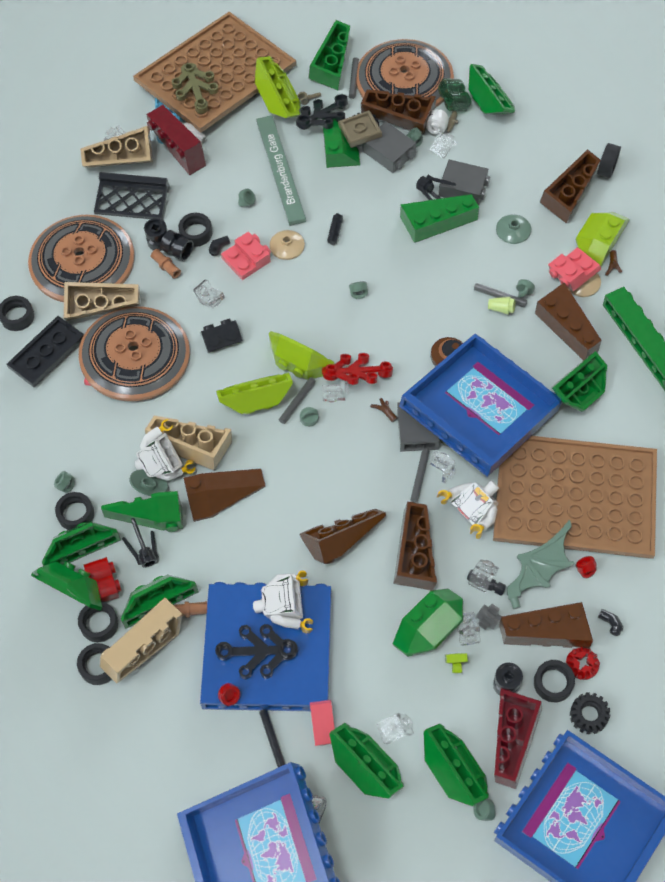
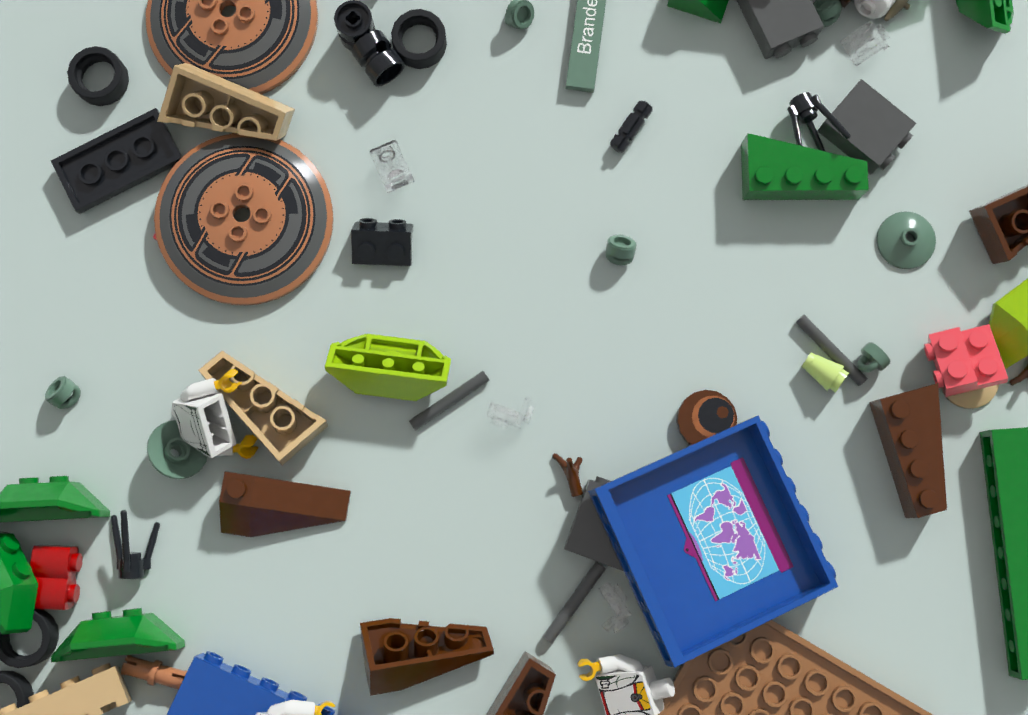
camera: 20 degrees right, 20 degrees up
black tyre [55,492,95,530] -> none
green wedge [101,491,183,532] -> none
nougat pin [151,249,181,279] -> none
black arm [209,236,230,256] -> none
coral plate [221,231,271,280] -> none
lime wedge [269,331,334,380] -> none
tan dish [270,230,305,260] -> none
sand green tile [300,407,319,427] -> none
red plant [322,353,393,385] -> none
green wedge [552,351,608,412] -> none

